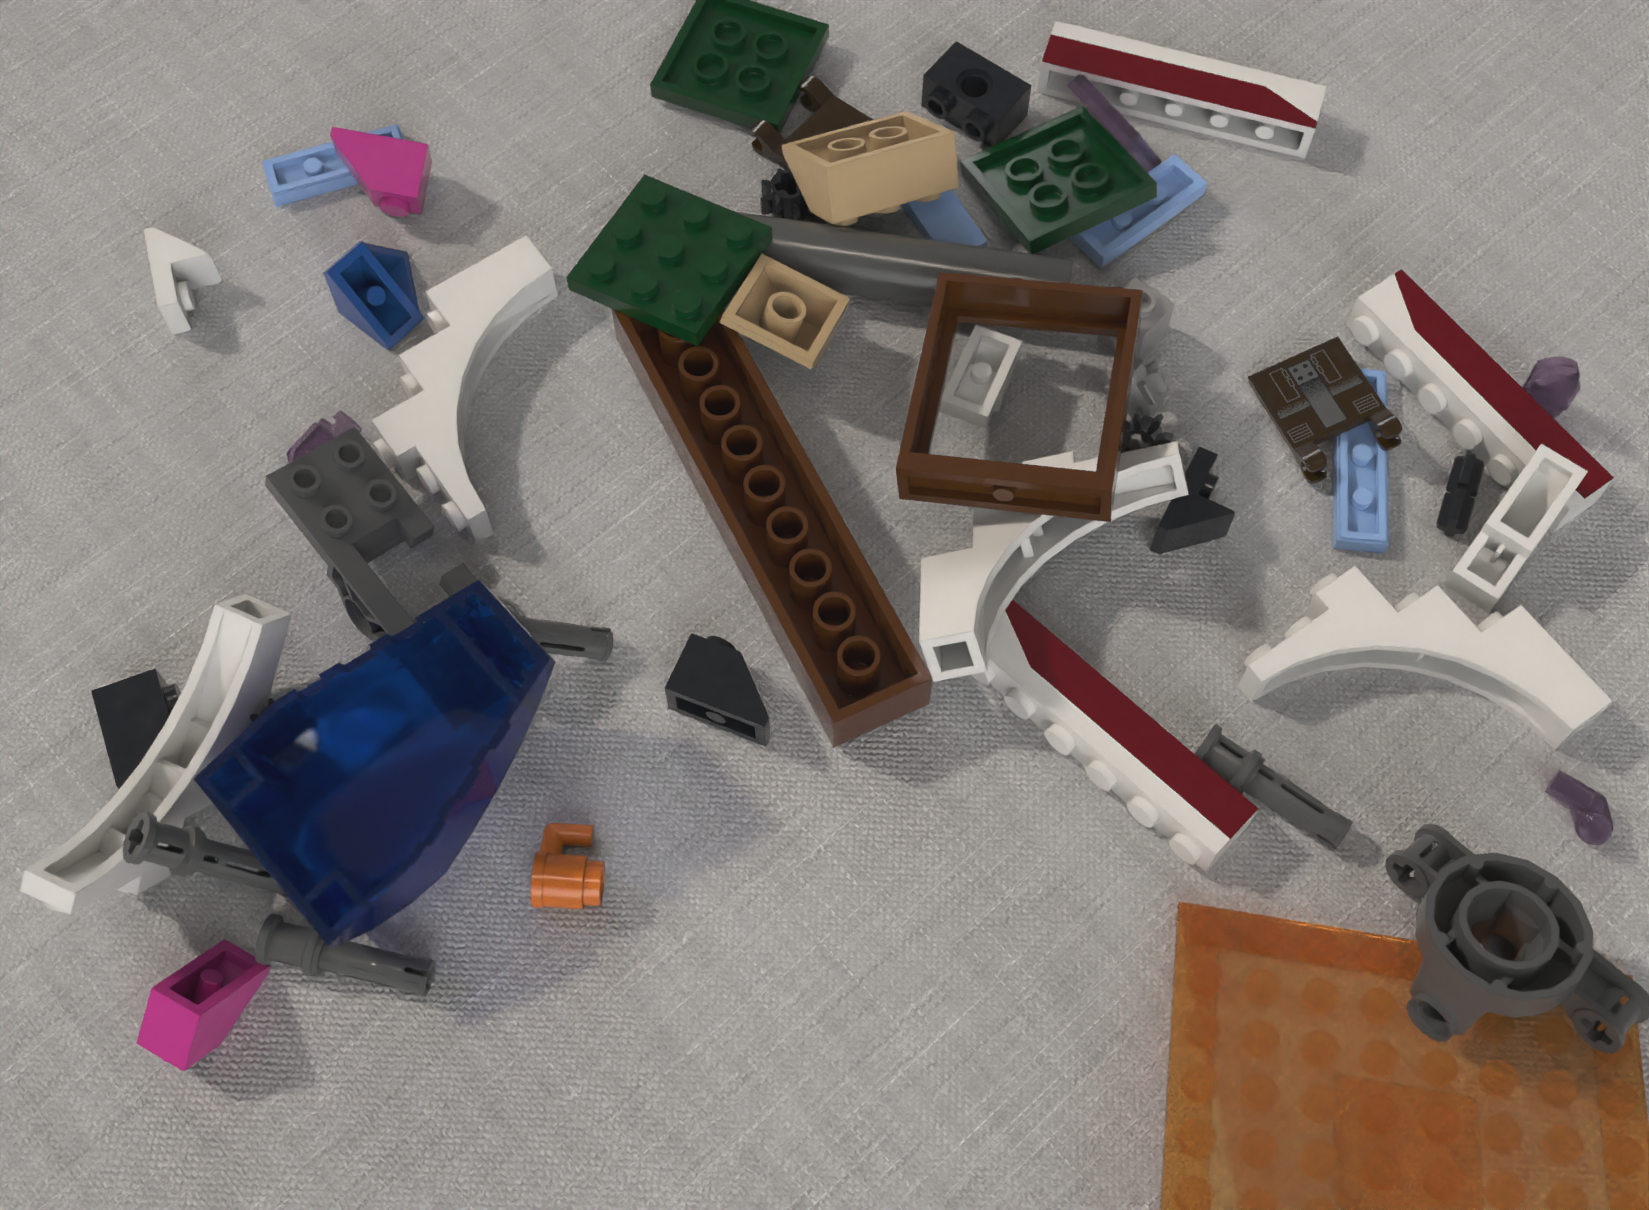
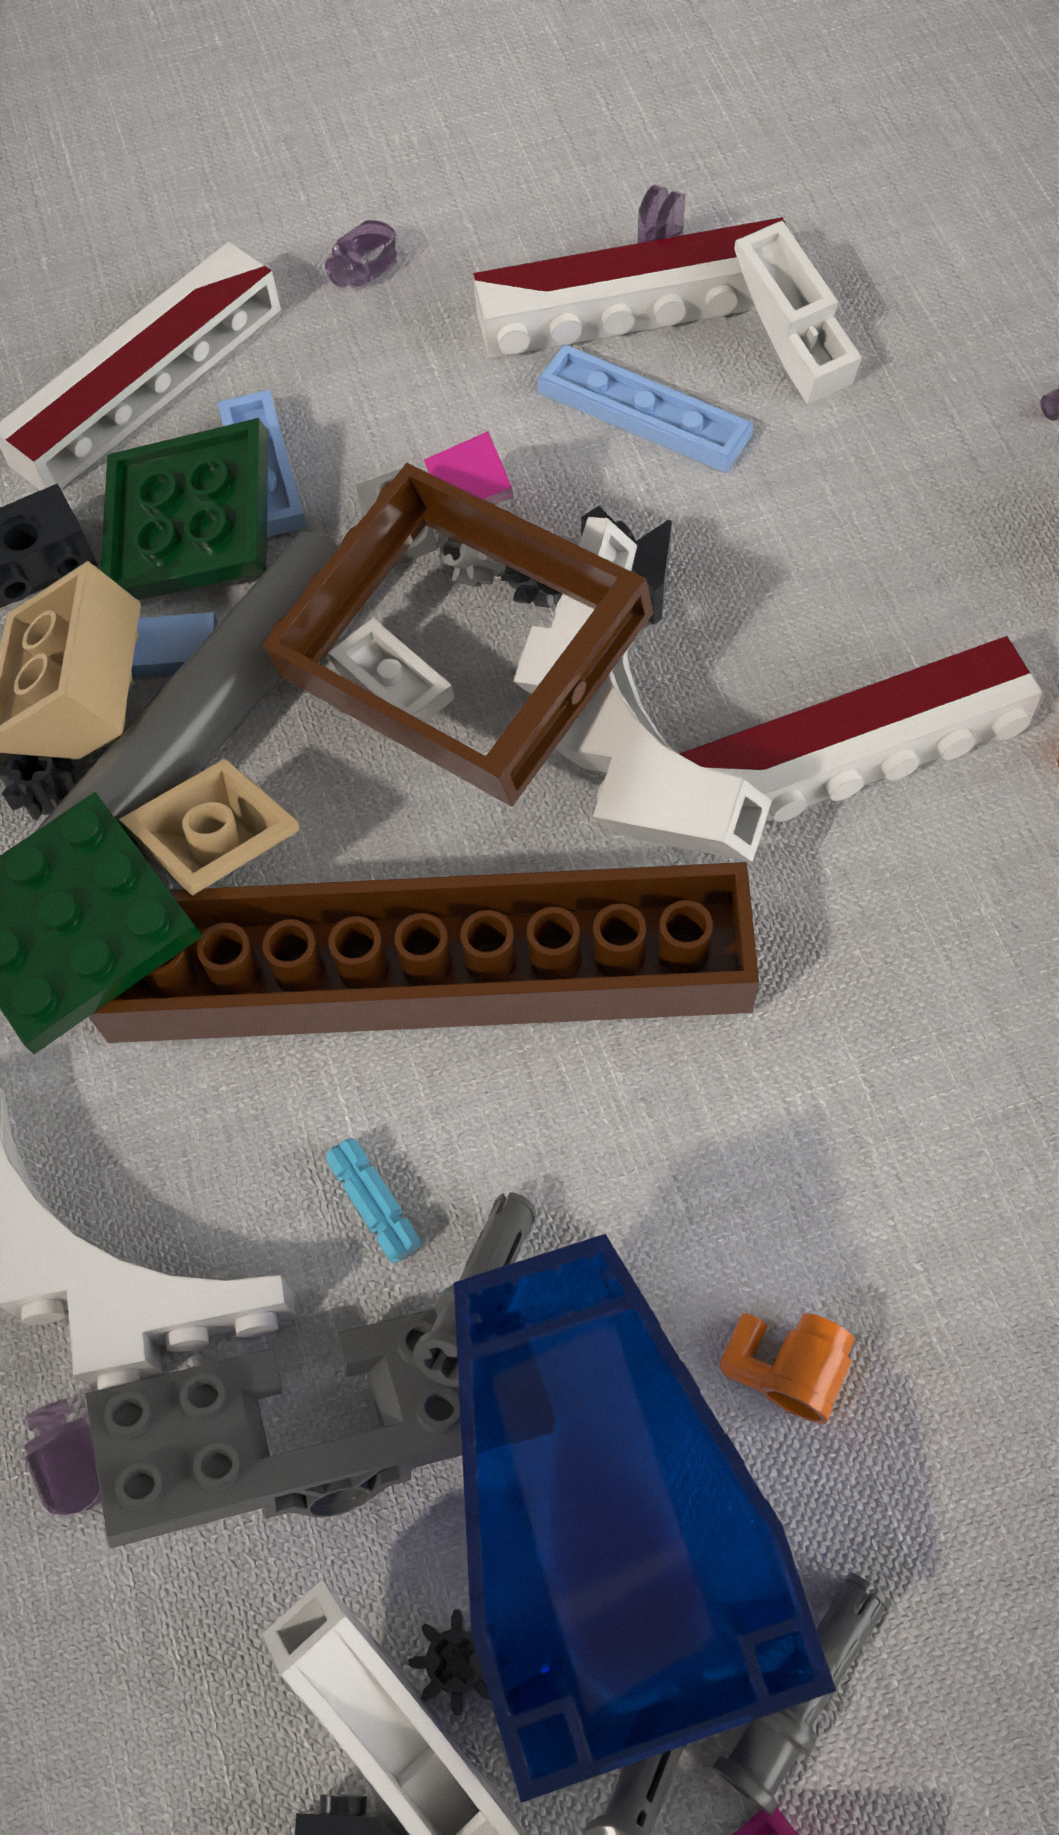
camera: 60 degrees left, 0 degrees up
black slope [665,633,770,747] -> none
clear purple tile [1067,74,1162,173] -> none
dark grey pin [1195,724,1353,851] -> none
white arch [1238,566,1612,750] -> none
dark brown flag [1248,336,1402,484] -> none
black piece [1436,453,1485,536] -> none
none -> clear purple arm [325,220,397,288]
none -> medium azure axle [326,1138,421,1263]
none -> dark pink slope [424,431,514,505]

